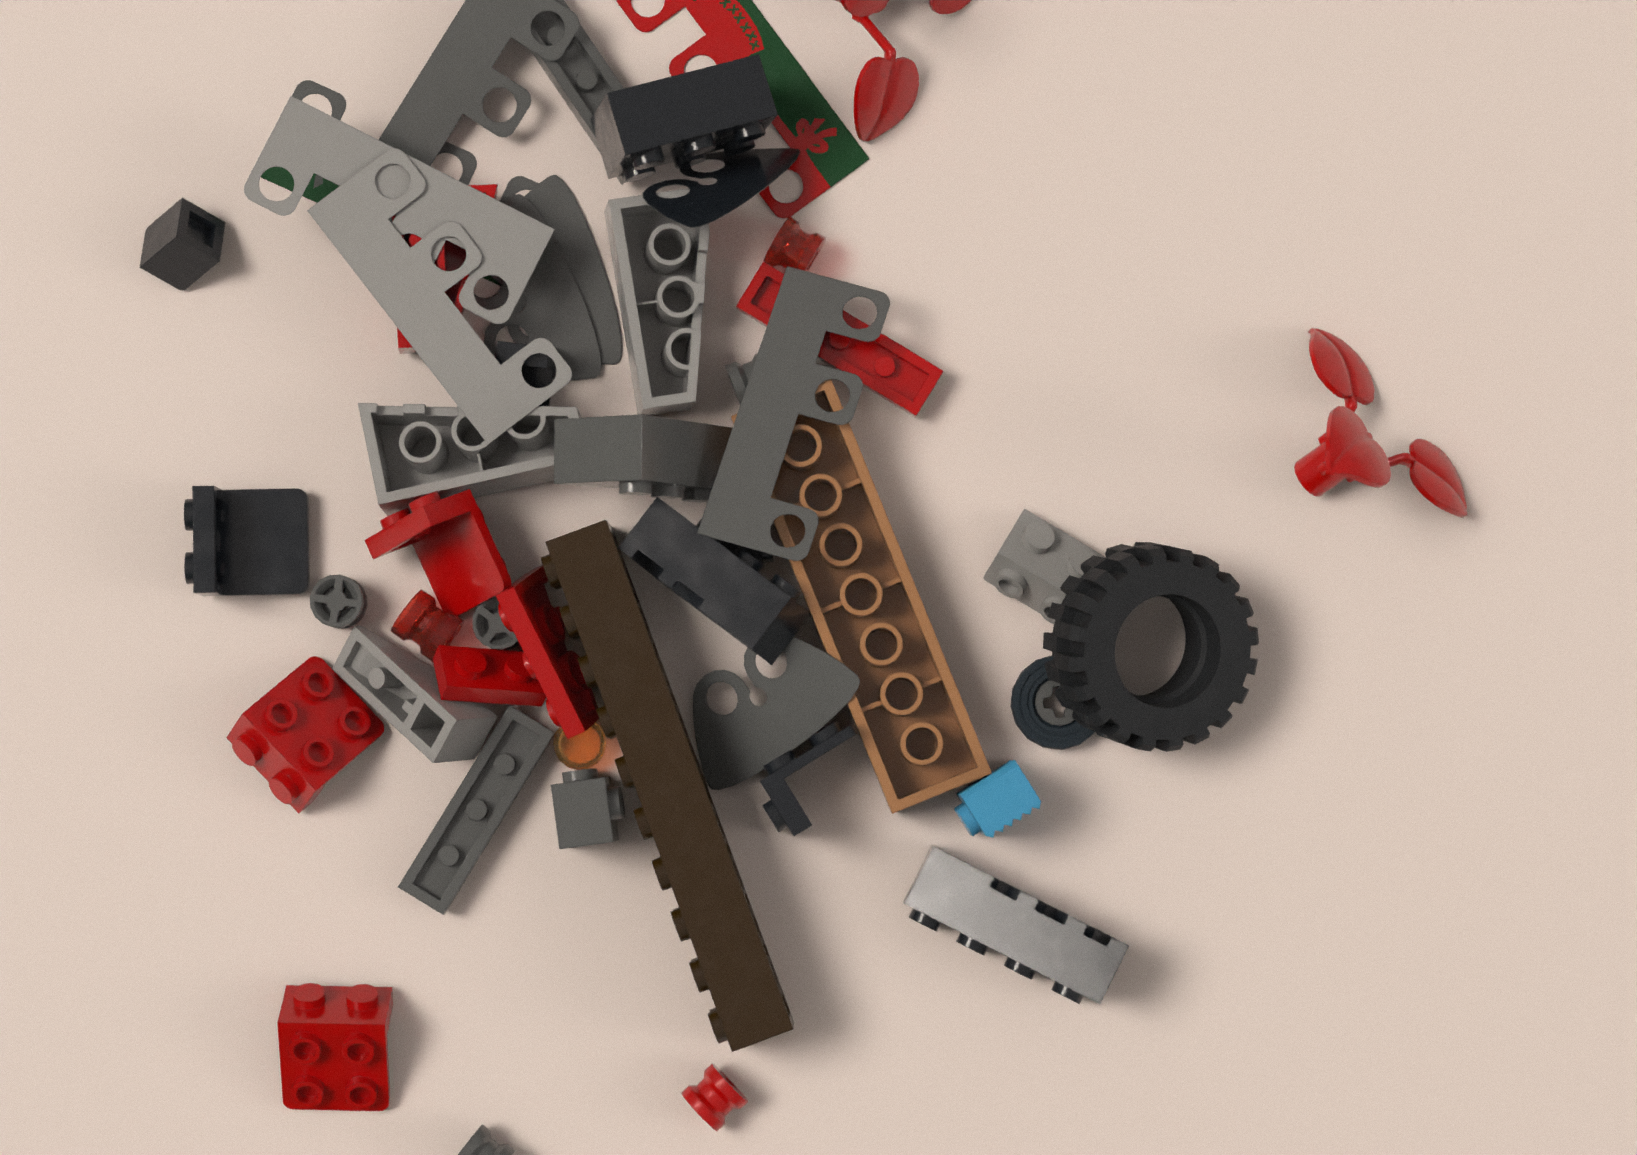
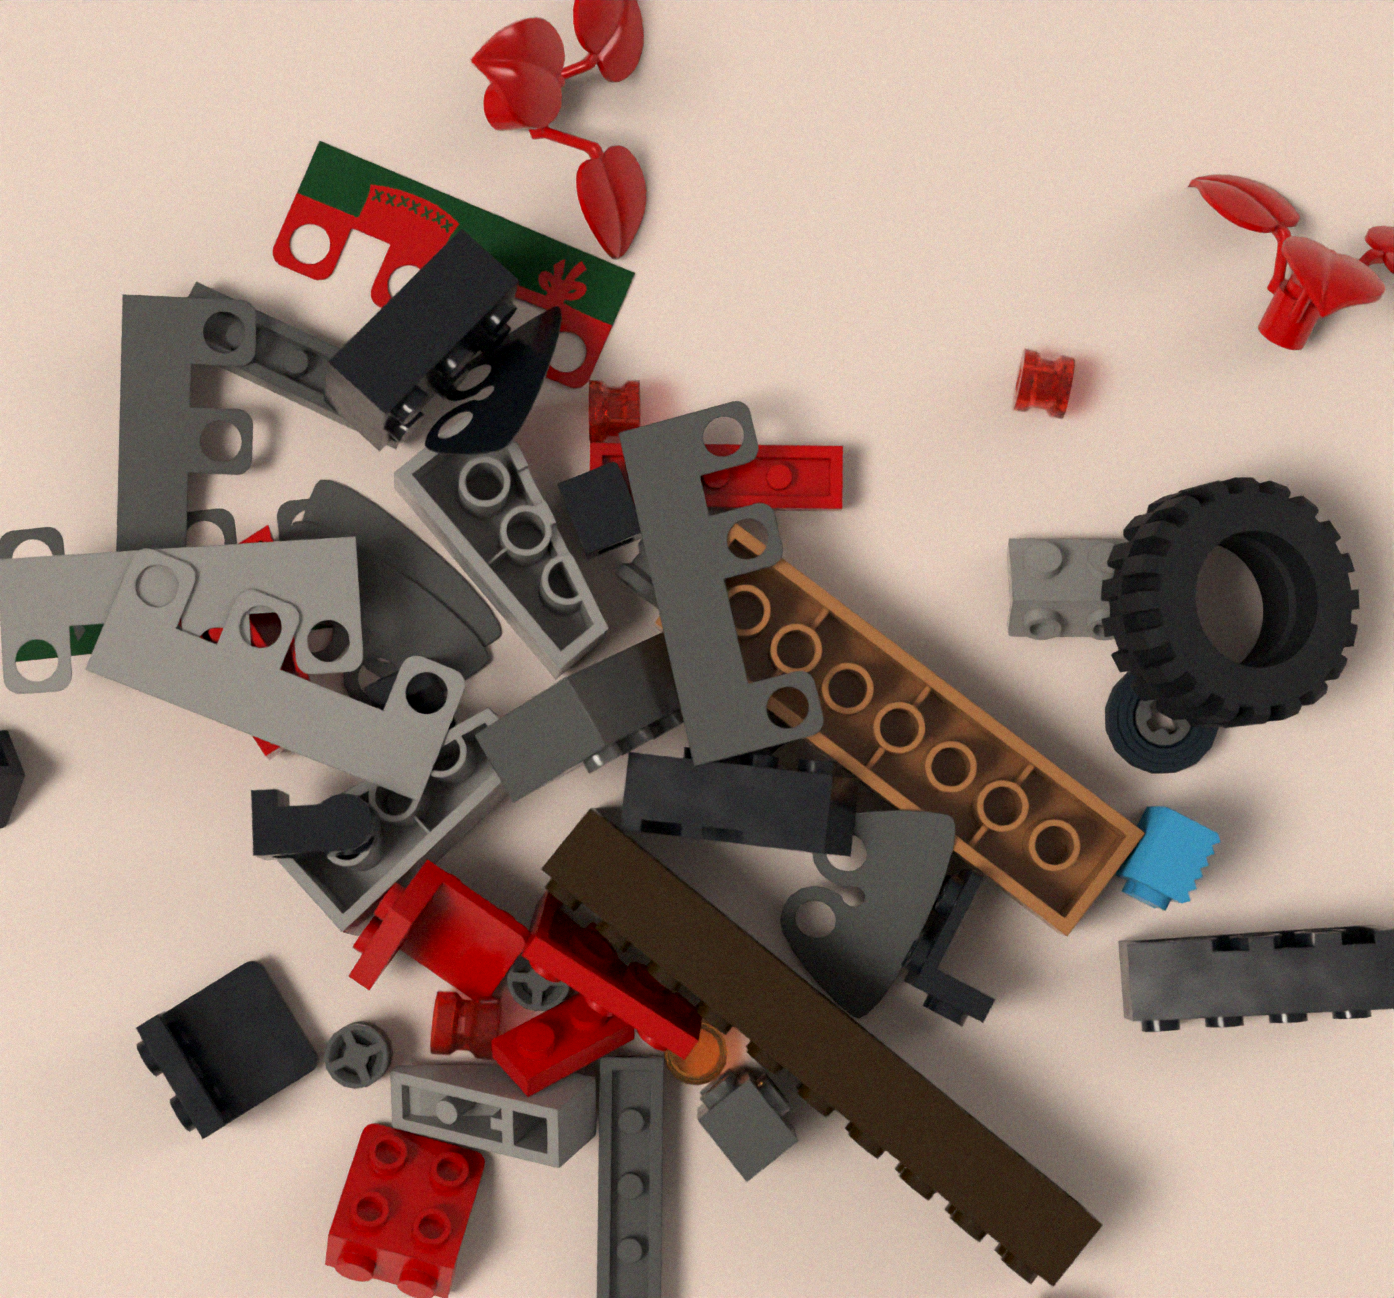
camera: 30 degrees left, 0 degrees up
none -> black leg [251,789,382,860]
none -> black panel [557,462,642,560]
none -> clear red wheel [1012,348,1075,419]

